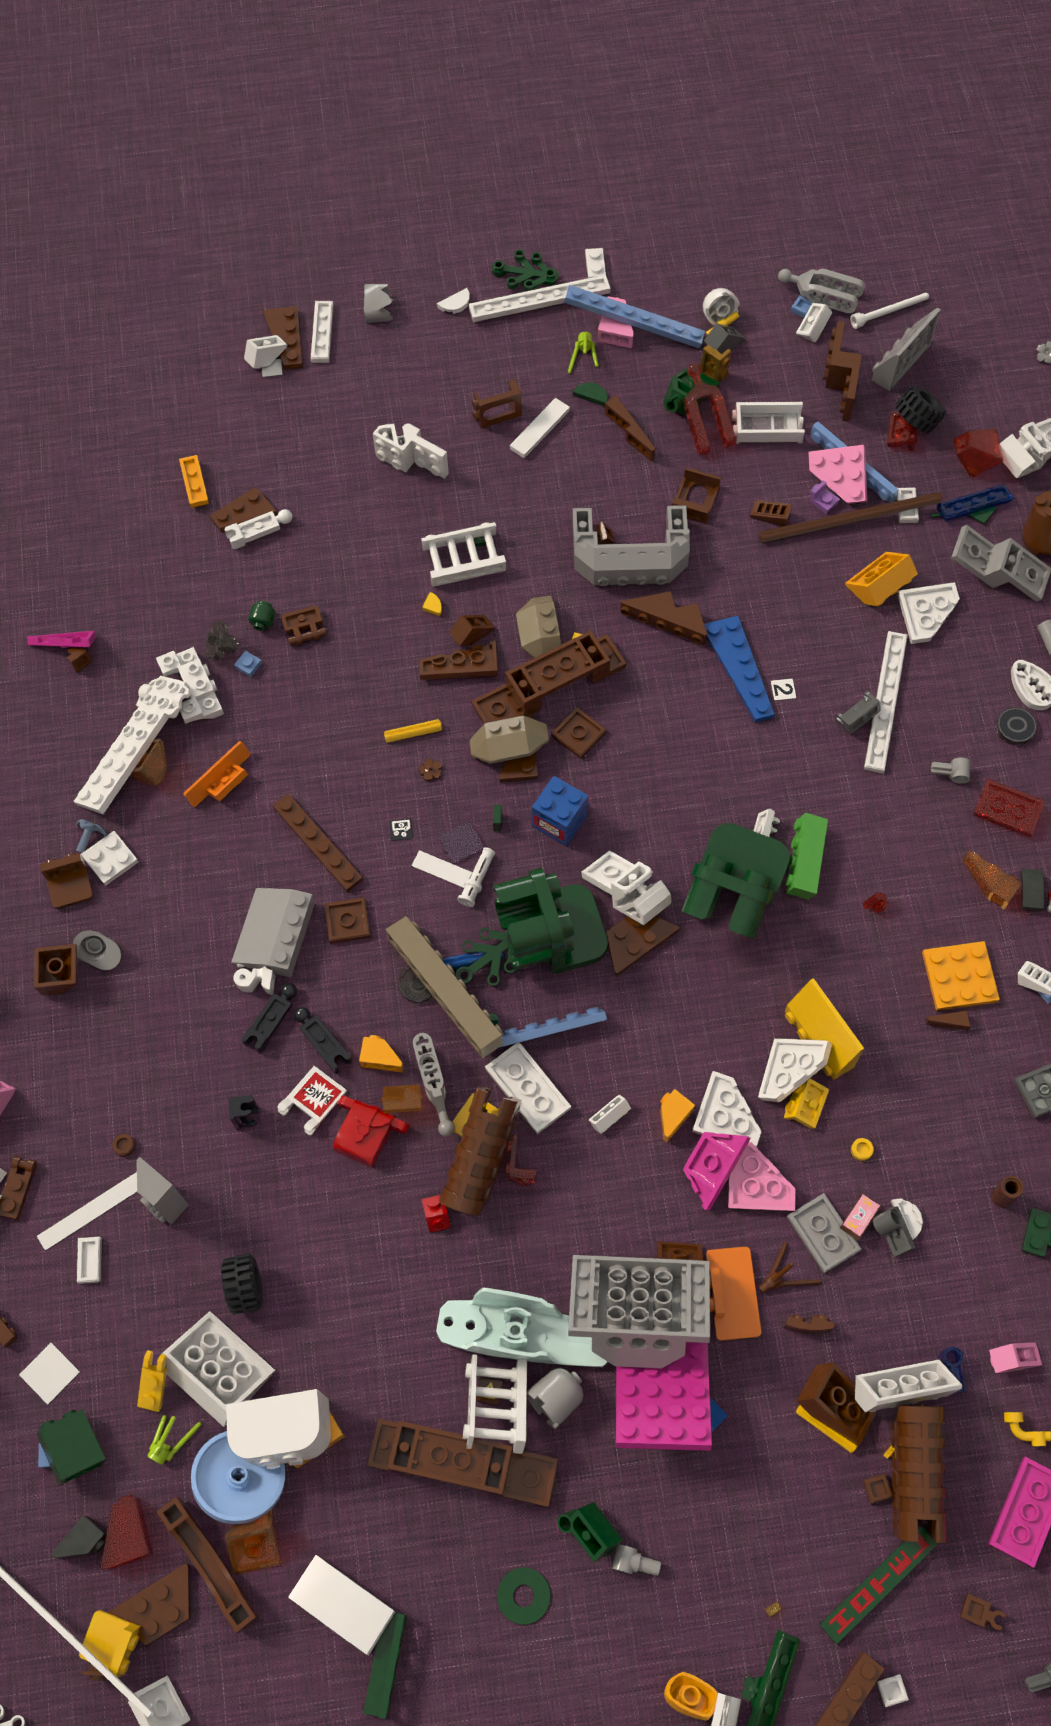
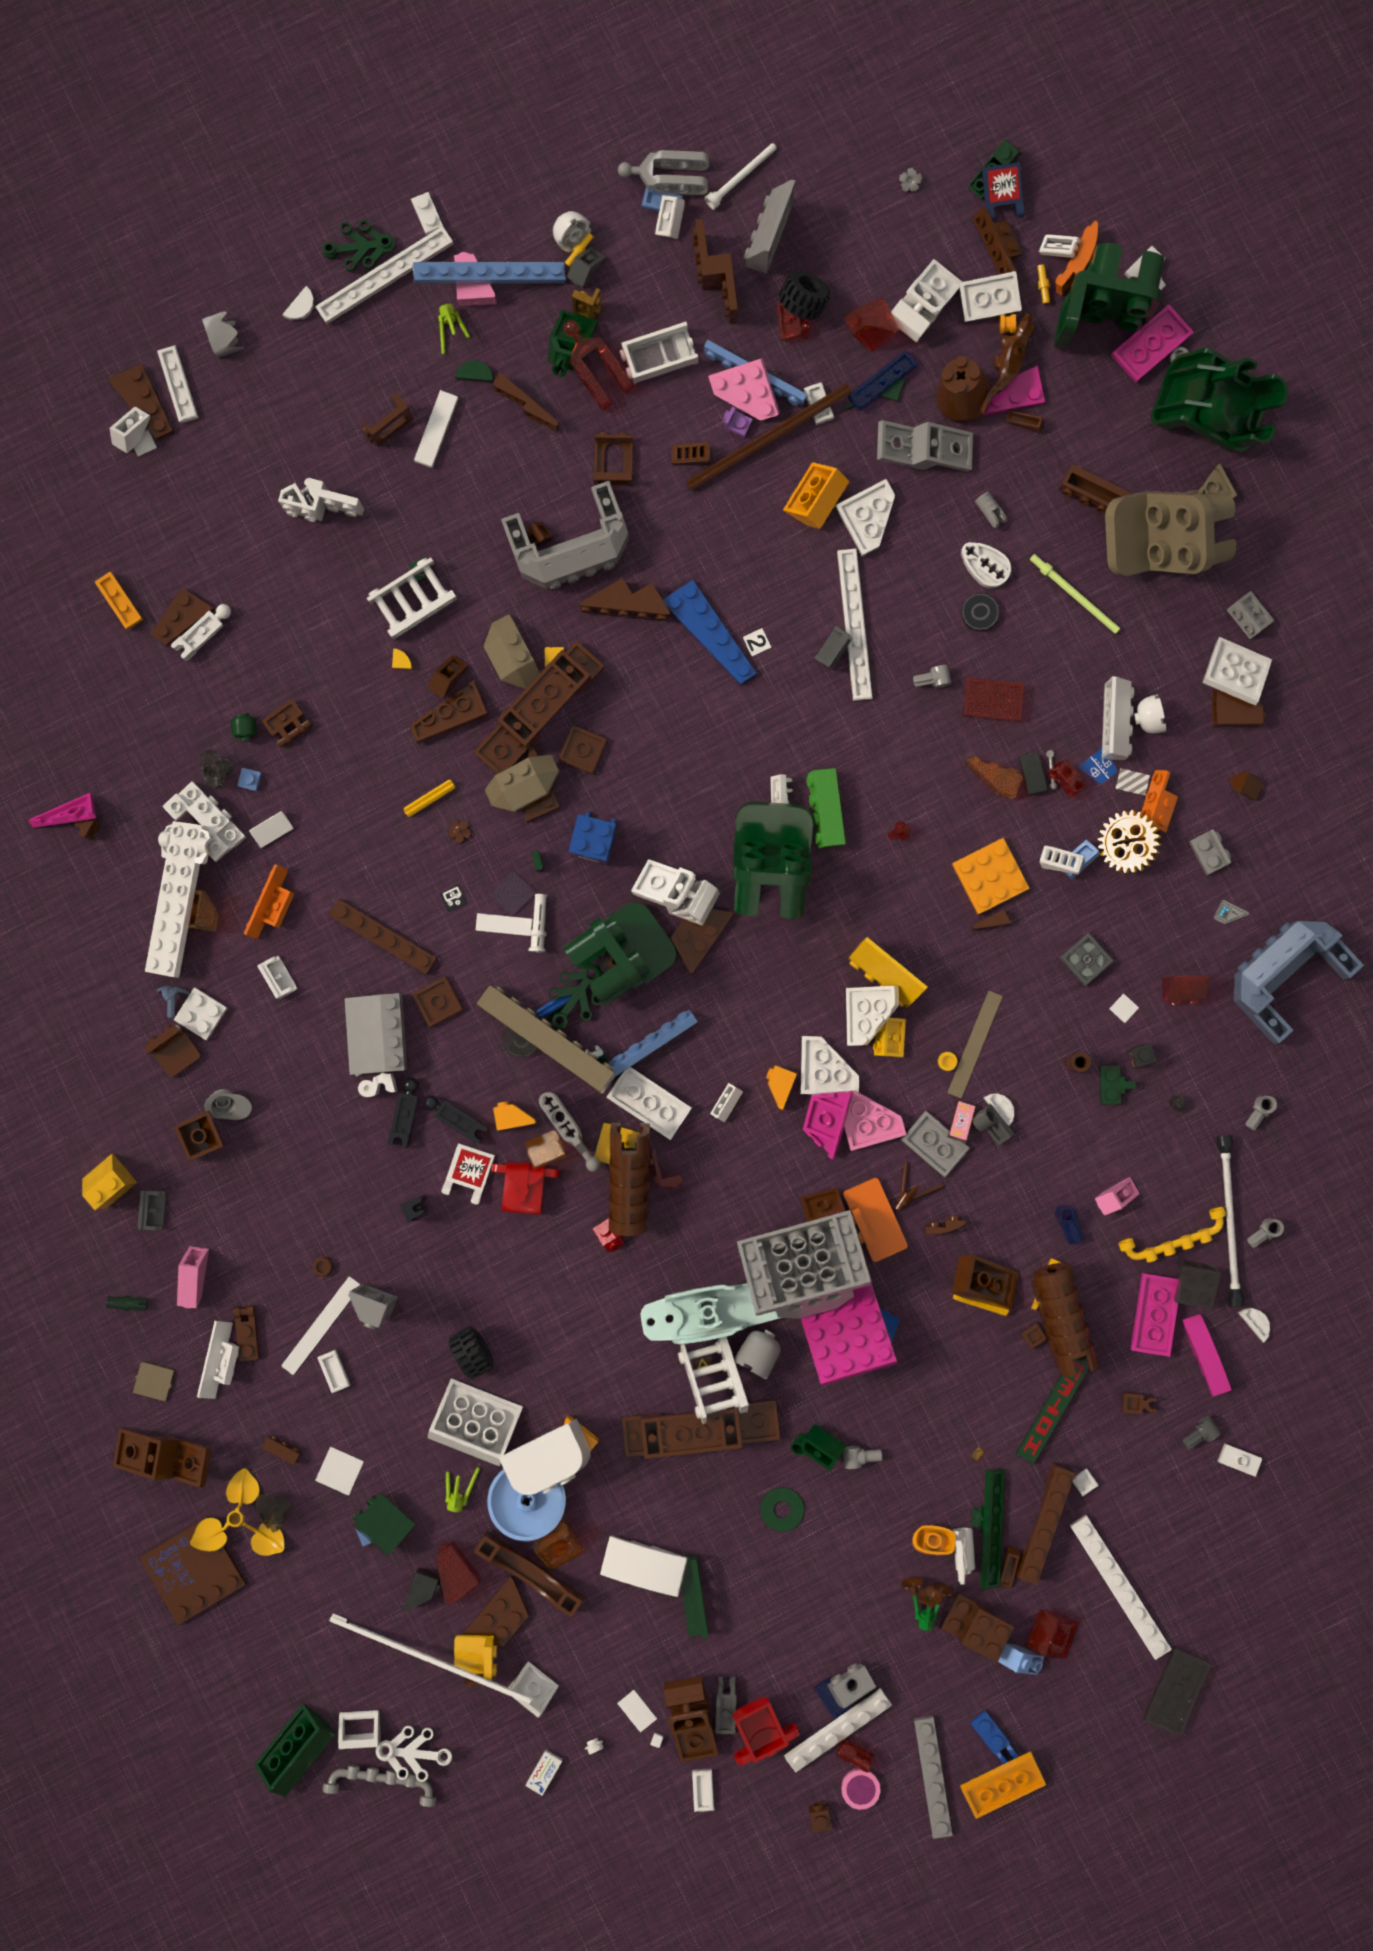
camera: 20 degrees left, 20 degrees up
yellow hinge [137,1350,167,1412] -> none
white slope [855,1360,962,1412] -> none
none -> white slope [249,811,294,848]
none -> white hinge [257,956,298,999]
none -> dark tan sticker [948,991,1002,1098]

